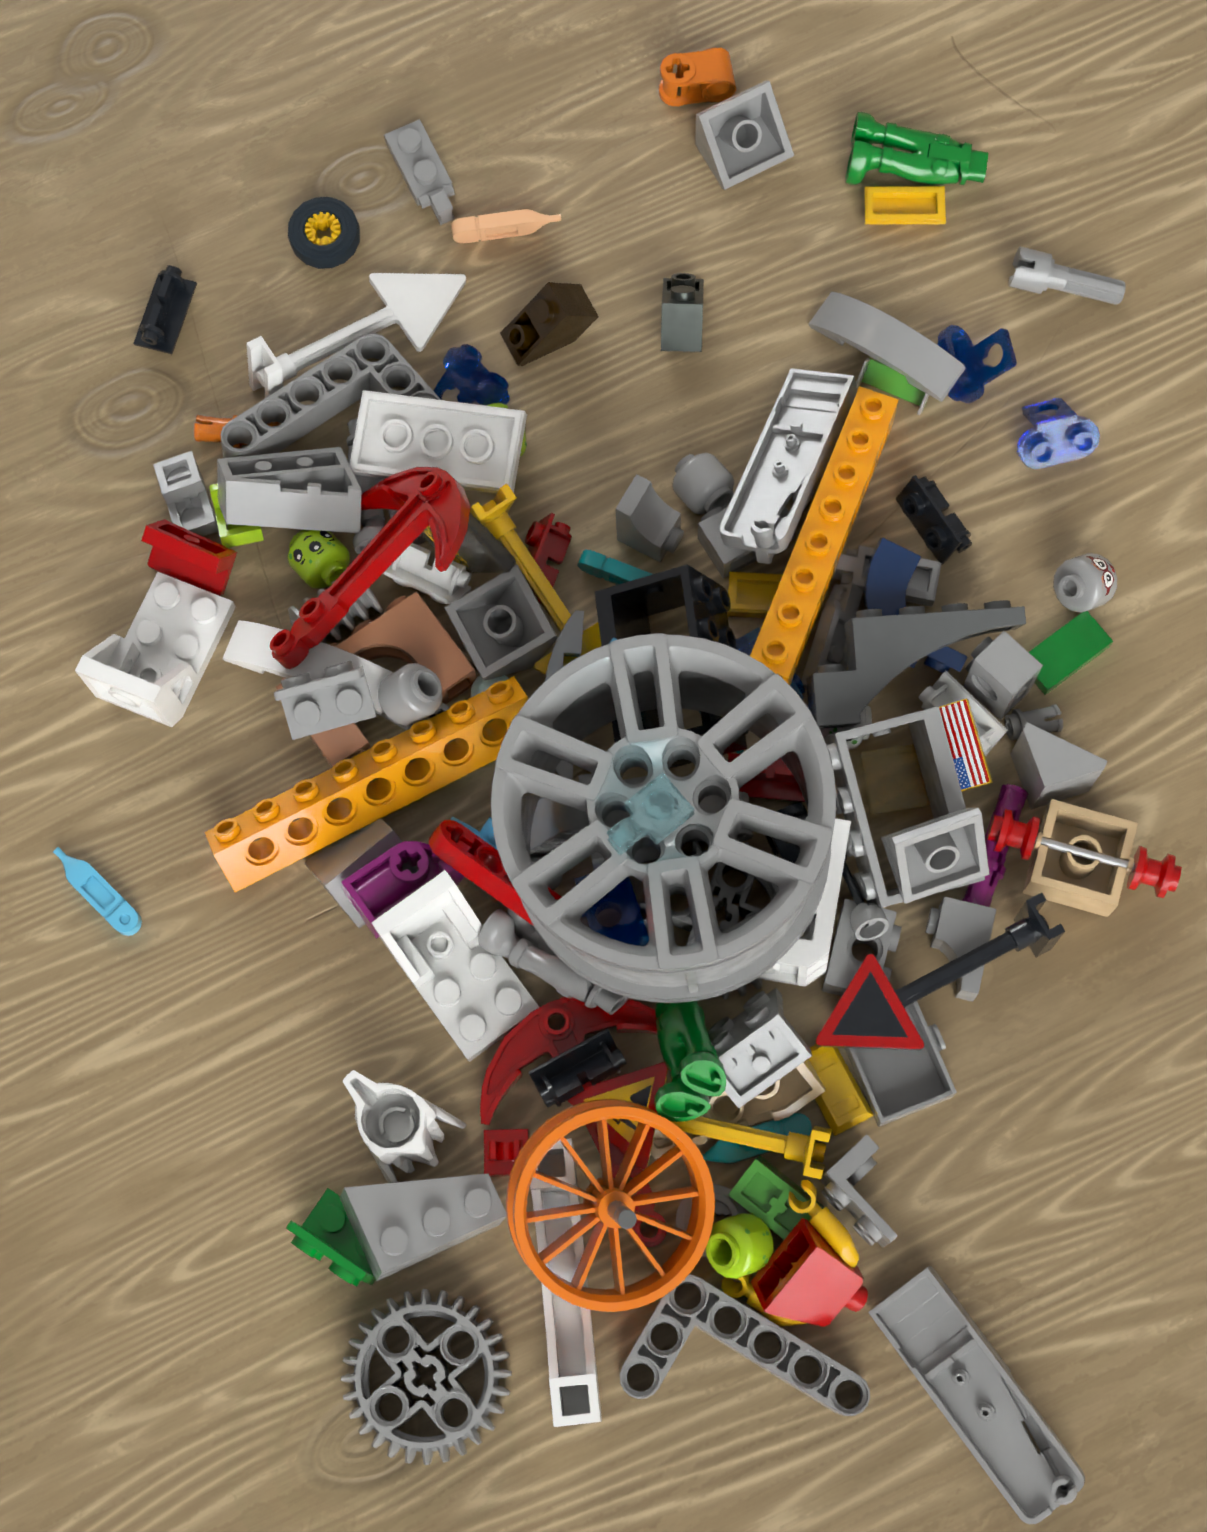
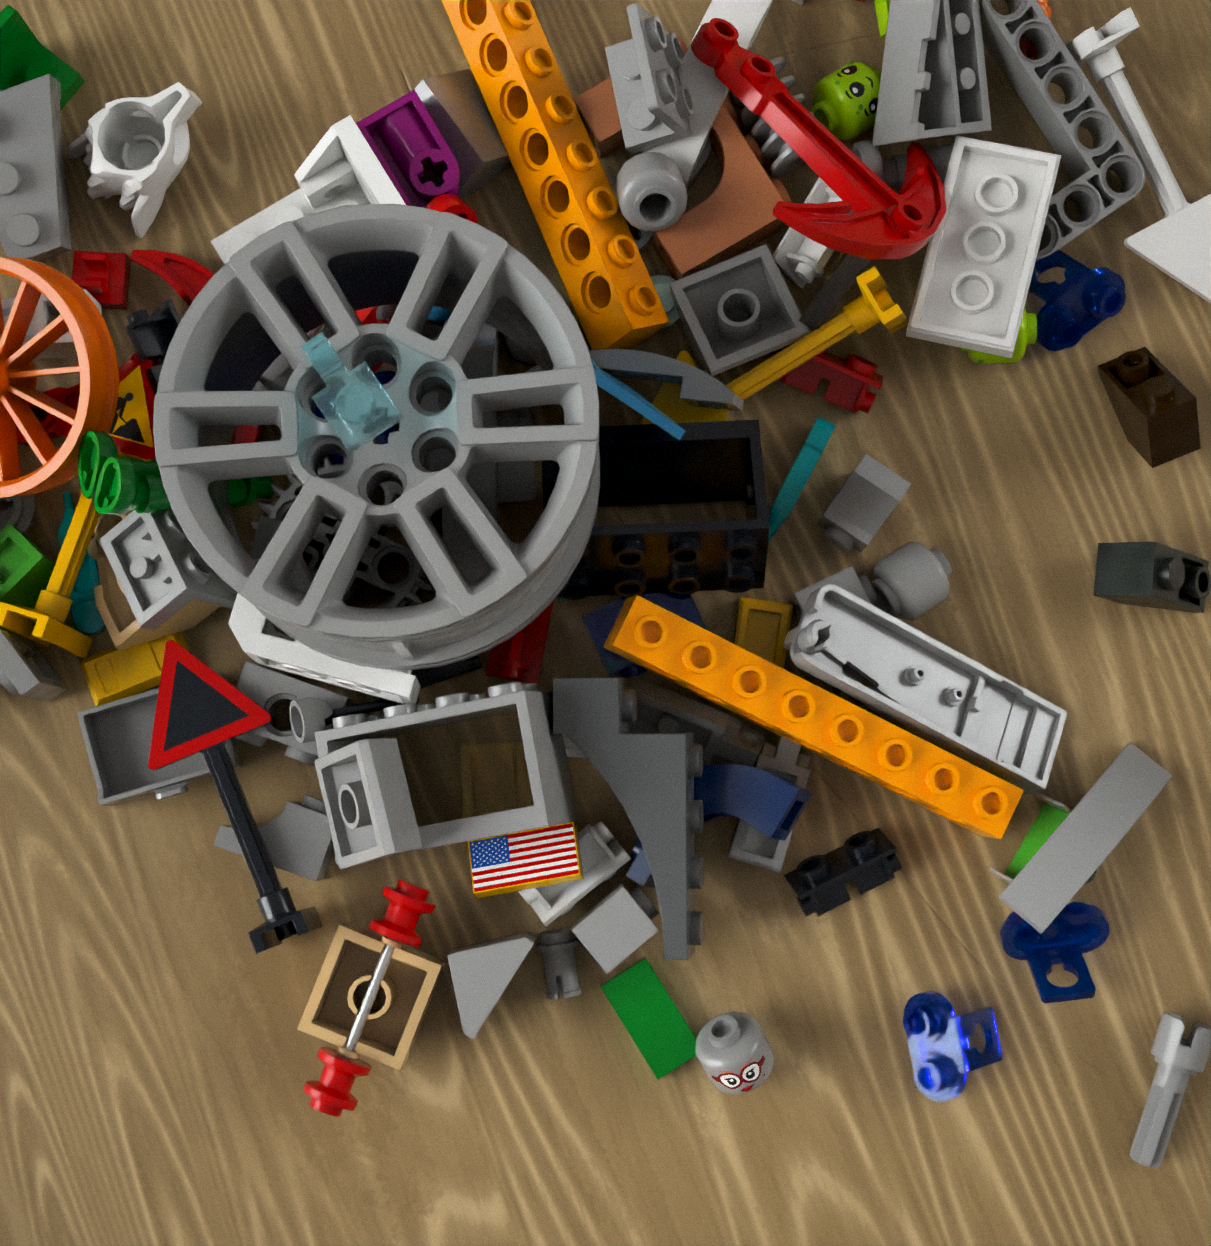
camera: 85 degrees right, 10 degrees up
magenta pin [962,784,1028,907] -> none

